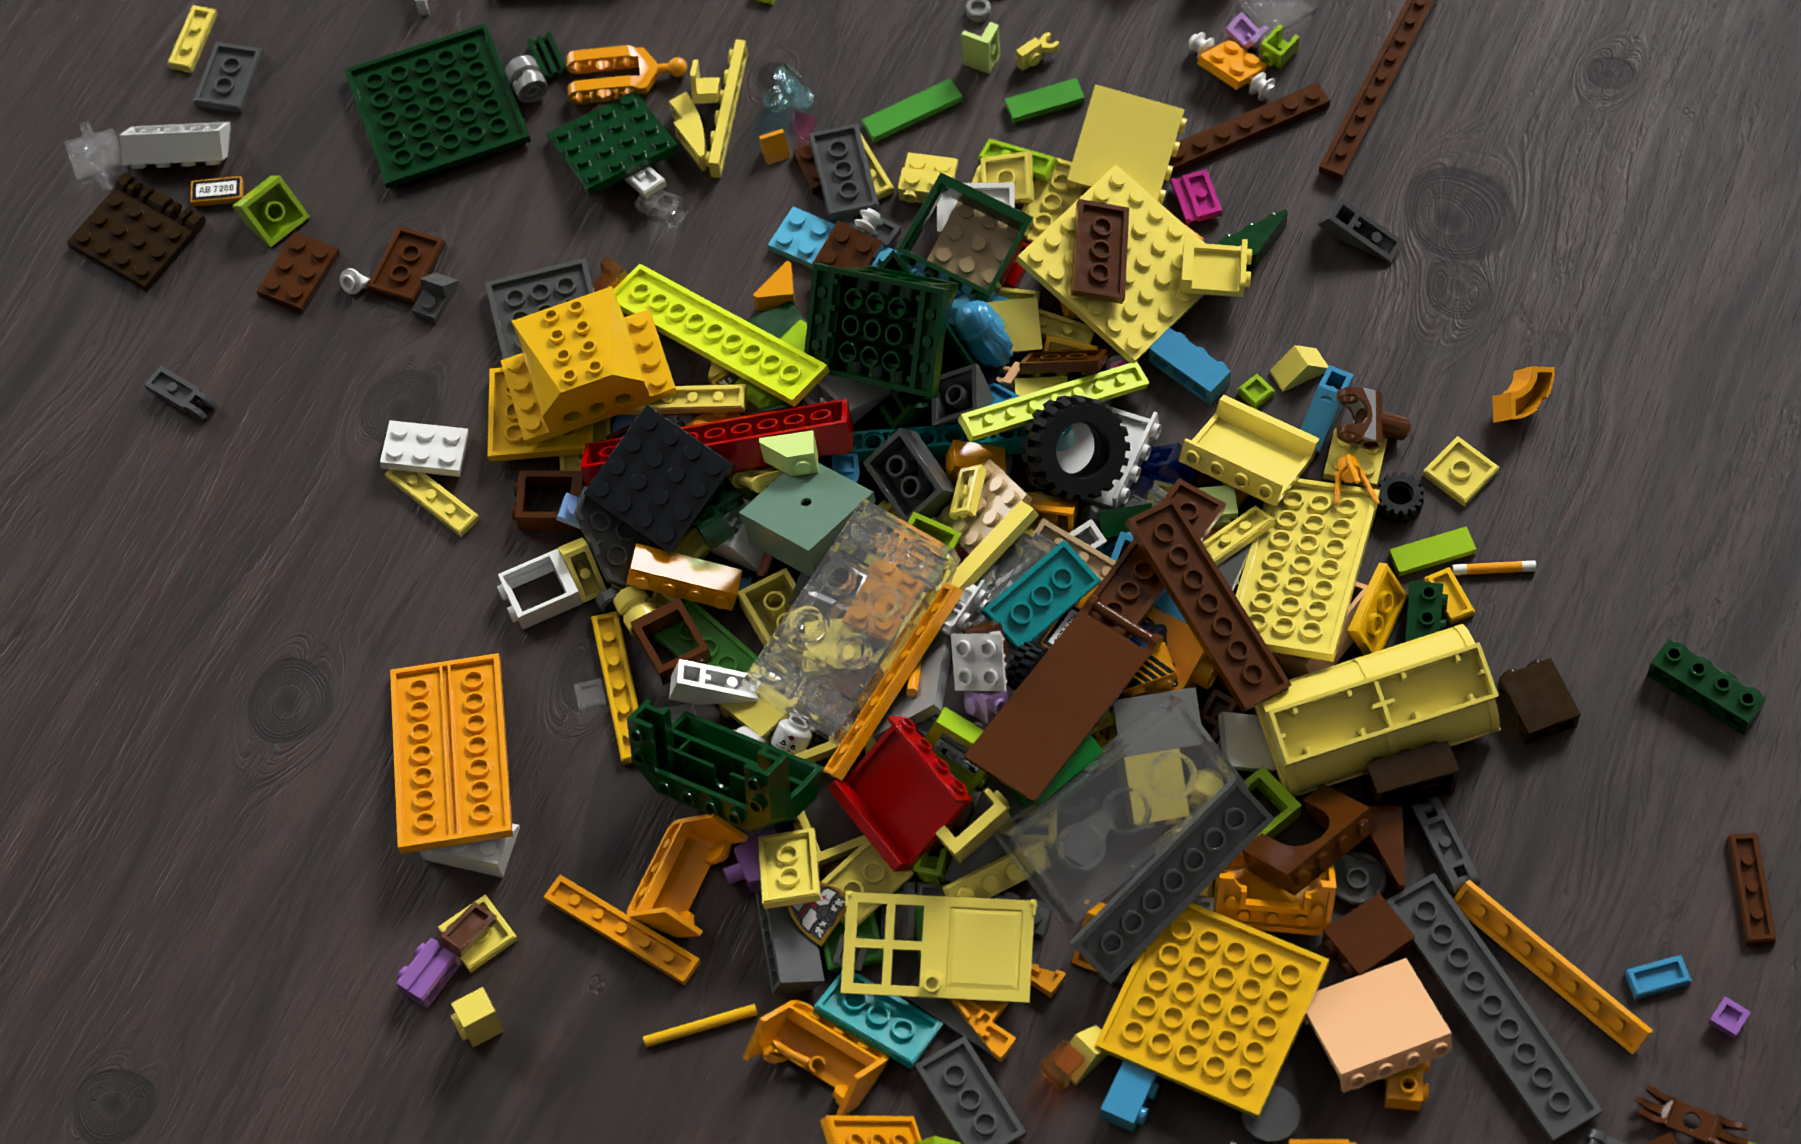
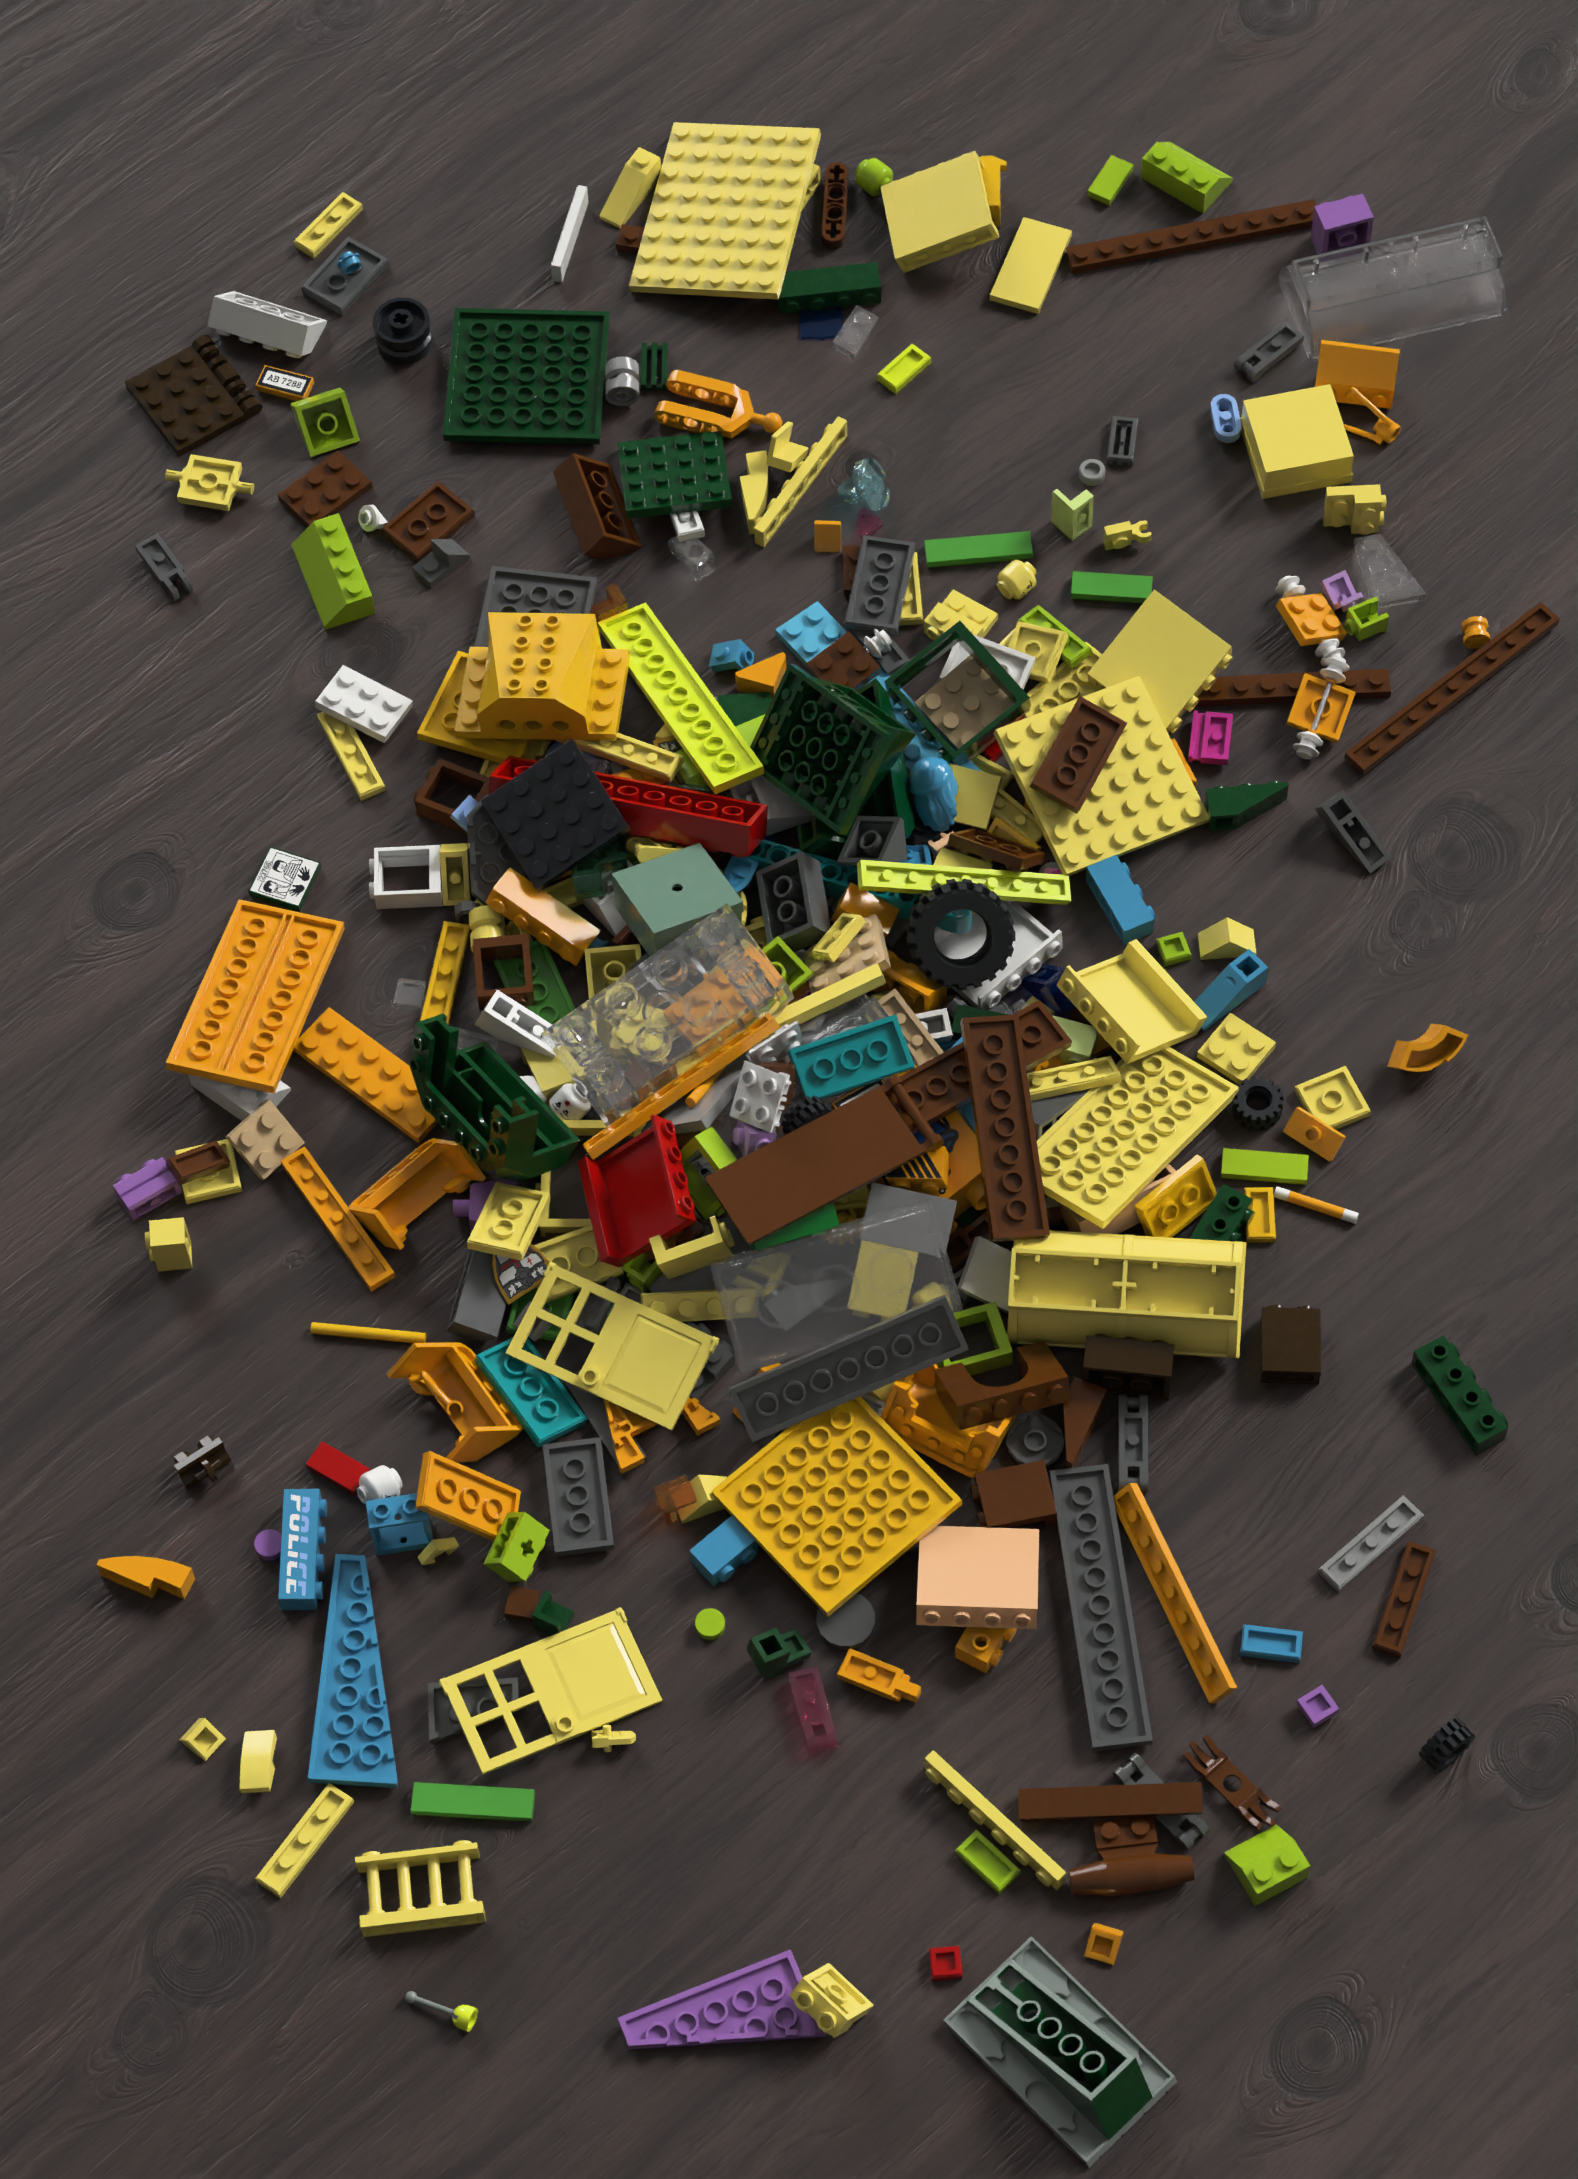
camera: 20 degrees right, 0 degrees up
clear plate [64,122,128,193] -> none
yellowish green slope [759,430,819,476] -> none
light yellow panel [1180,234,1252,297] -> none
light orange plant [1334,454,1380,505] -> none
reddish brown connector [1337,387,1411,449] -> none
none -> light yellow plate [165,454,254,511]
none -> tan plate [225,1100,305,1180]
none -> tile [248,847,321,912]
none -> lime slope [291,513,375,630]
none -> light orange plate [293,1007,439,1143]
none -> dark azure plate [337,251,362,275]
none -> black wheel [373,297,433,365]
none -> reddish brown slope [553,453,642,560]
none -> dark azure bracket [709,639,754,672]
none -> light yellow head [997,560,1037,600]
none -> light orange plate [1282,1107,1346,1162]
none -> light orange plate [1286,655,1356,760]
none -> light grey tile [1318,1495,1424,1593]
none -> light orange wheel [1461,616,1490,649]

